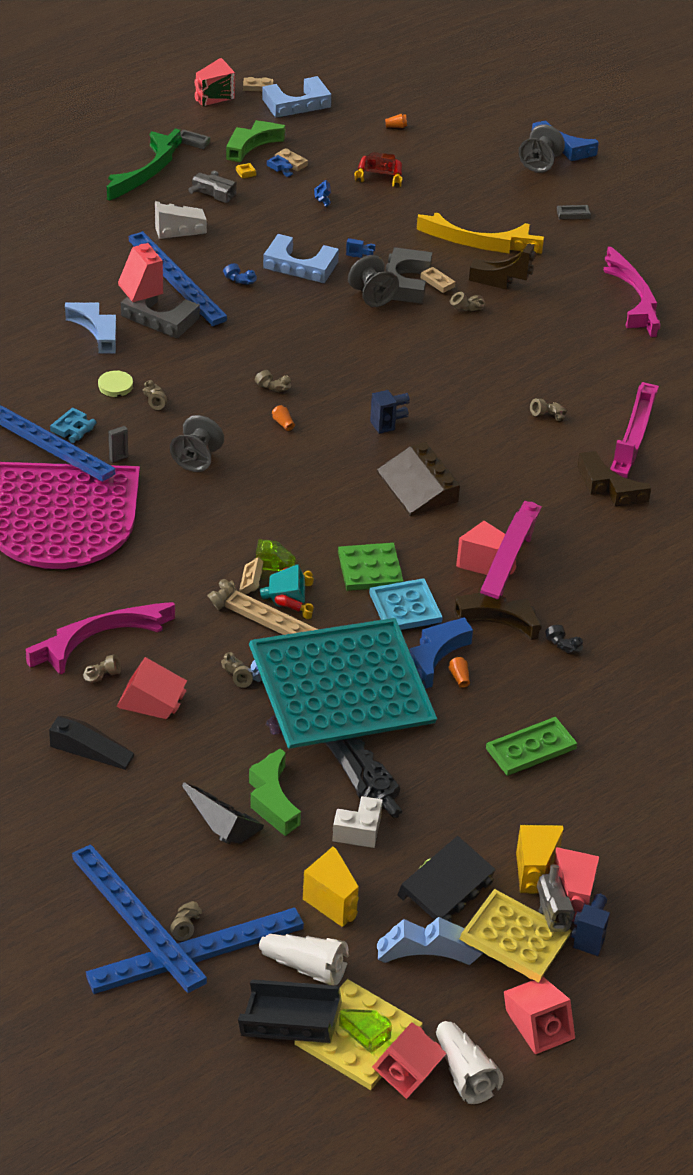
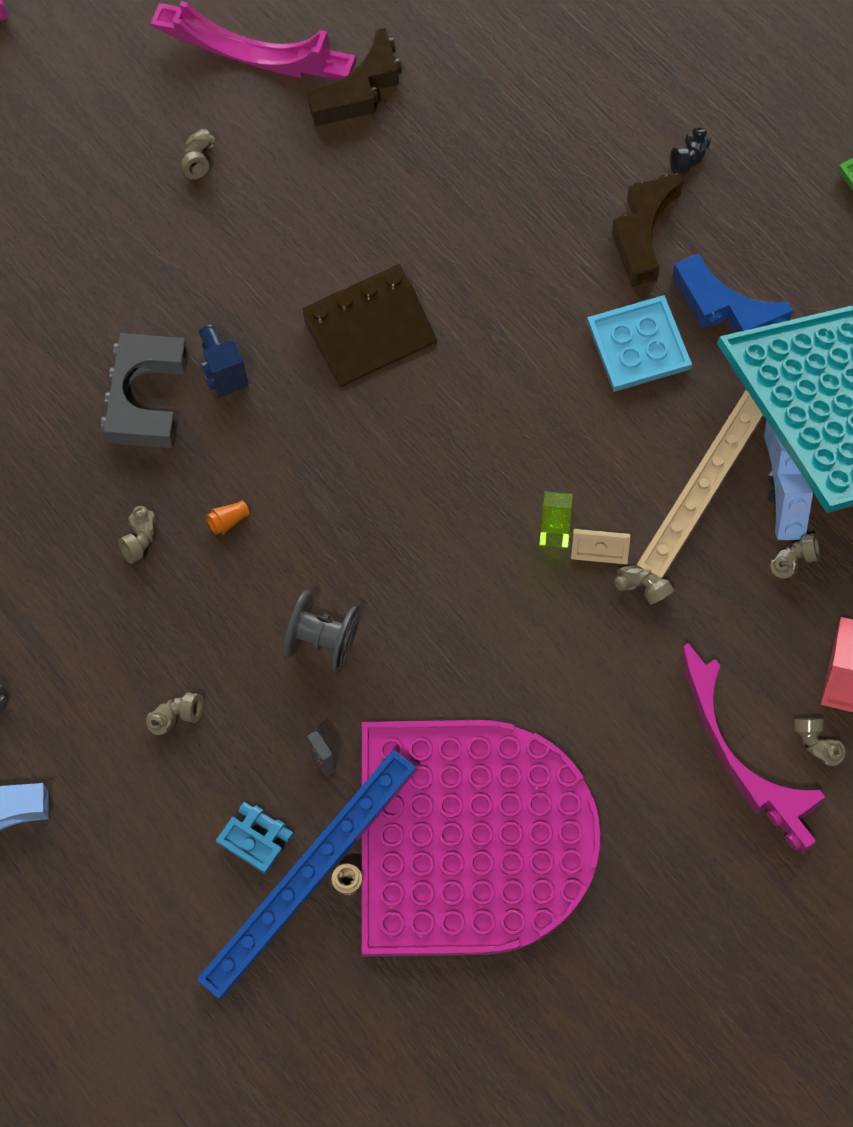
camera: 85 degrees left, 25 degrees up
yellowish green tile [98,371,133,397] -> none
teal torso [260,564,314,619] -> none
bright green plate [338,543,403,591] -> none
orange cone [449,657,470,688] -> none
coral slope [456,521,517,575] -> none
dark pink slope [480,501,542,599] -> none
none -> dark grey arch [101,333,188,448]
none -> tan cone [332,864,362,895]

